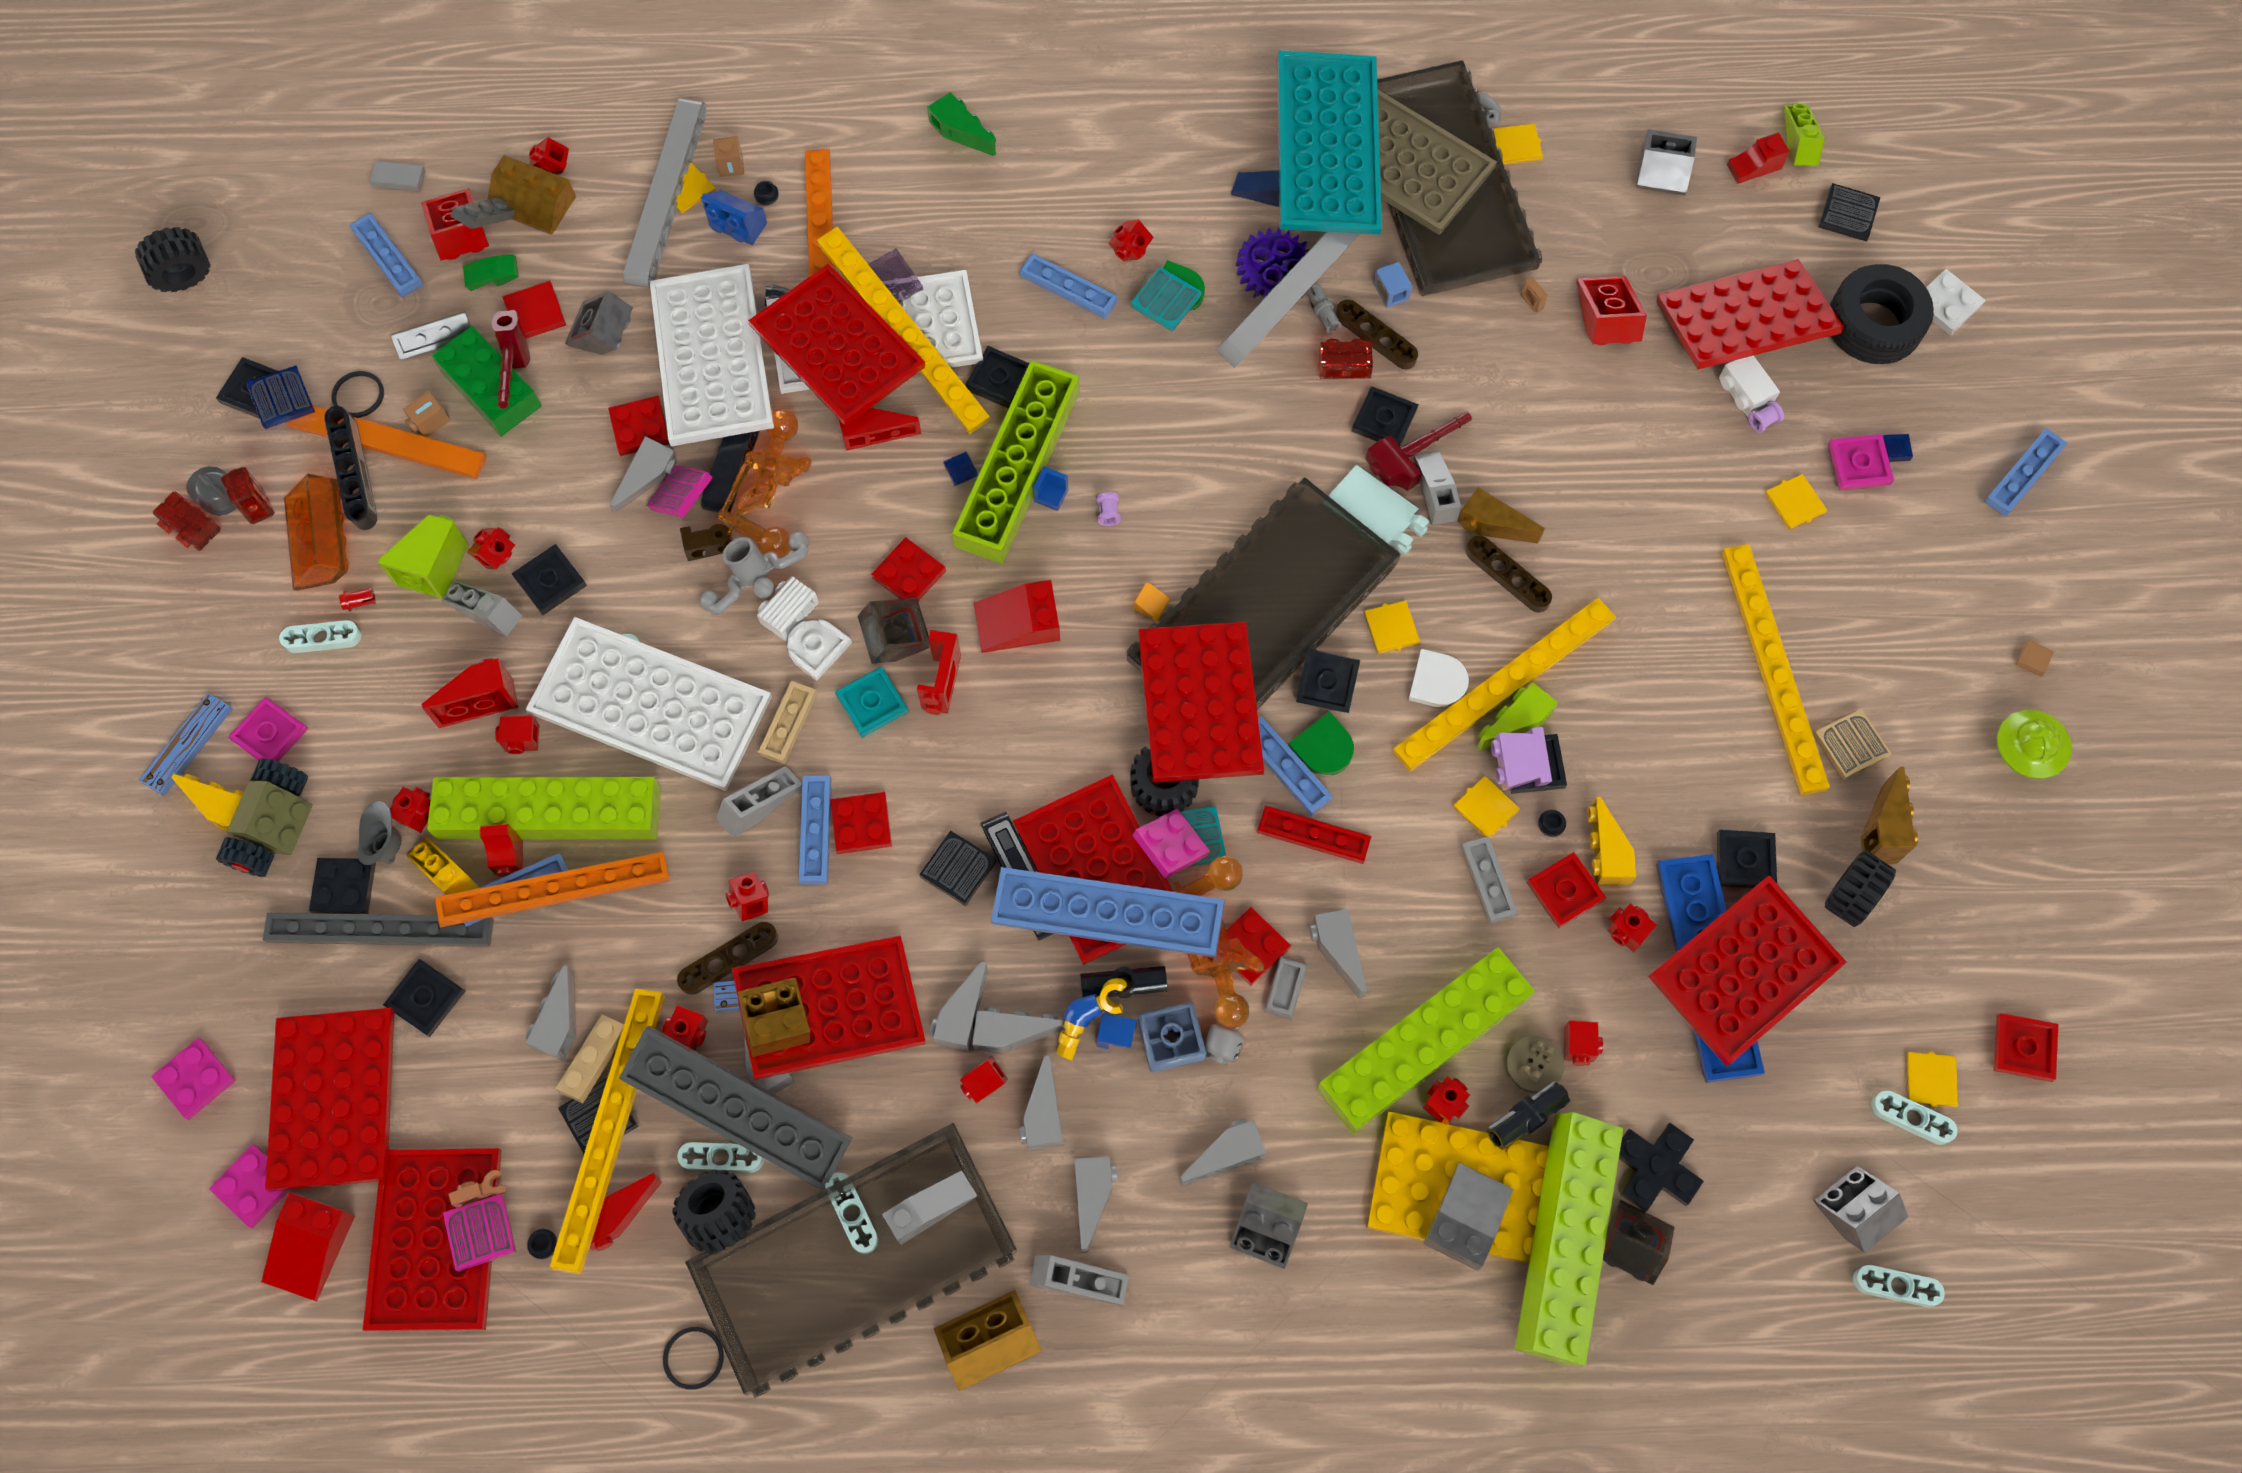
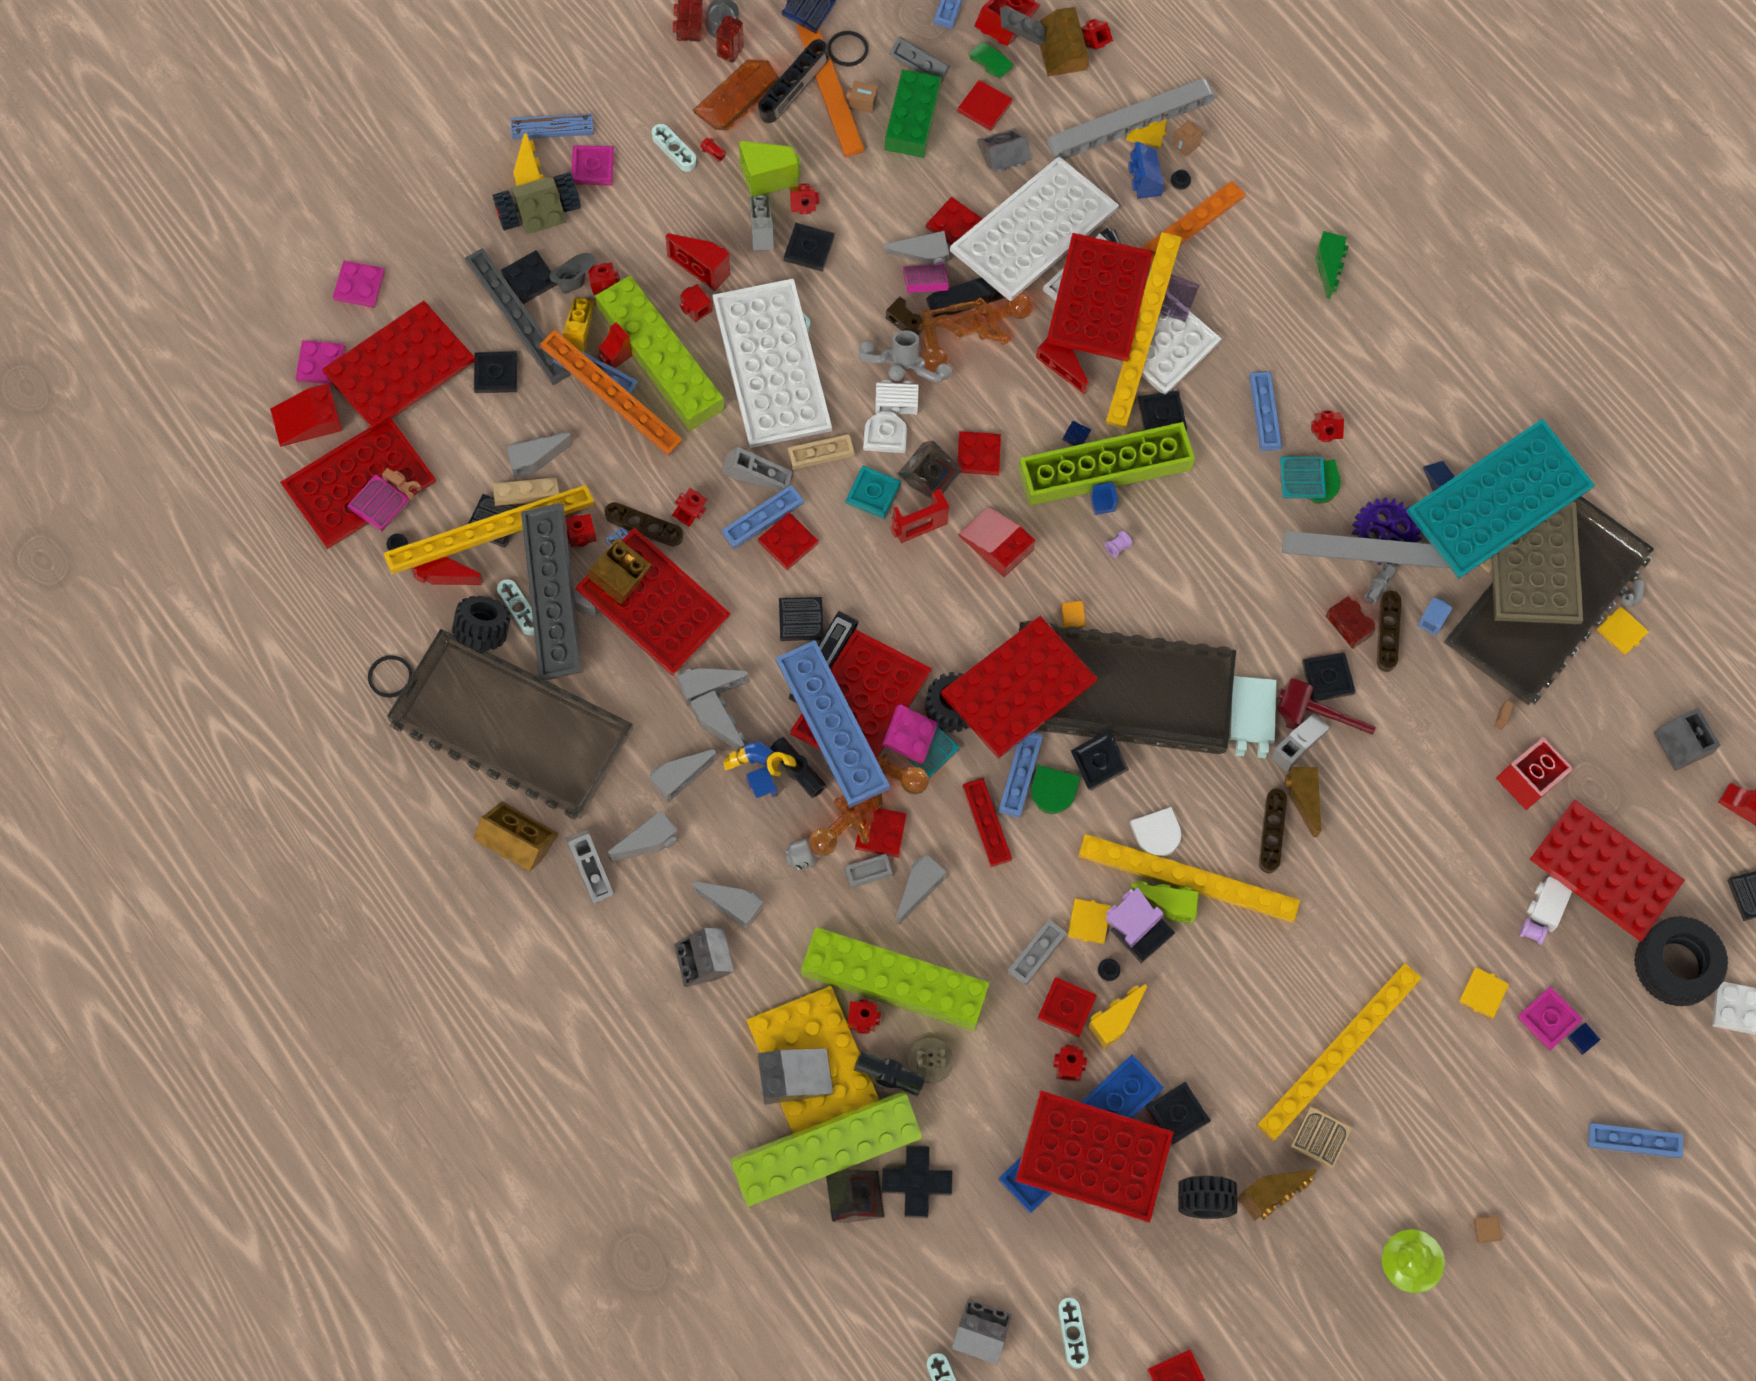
camera: 50 degrees right, 0 degrees up
dark red piece [491,310,531,409] -> none
light aqua beam [825,1172,879,1254] -> none
light grey slope [882,1171,978,1245] -> none
red brick [960,1056,1008,1104] -> none
sand blue brick [1138,1002,1206,1072] -> none
yellow piece [1364,601,1420,654] -> none
red brick [1564,1020,1603,1066] -> none
yellow piece [1906,1051,1958,1108] -> none

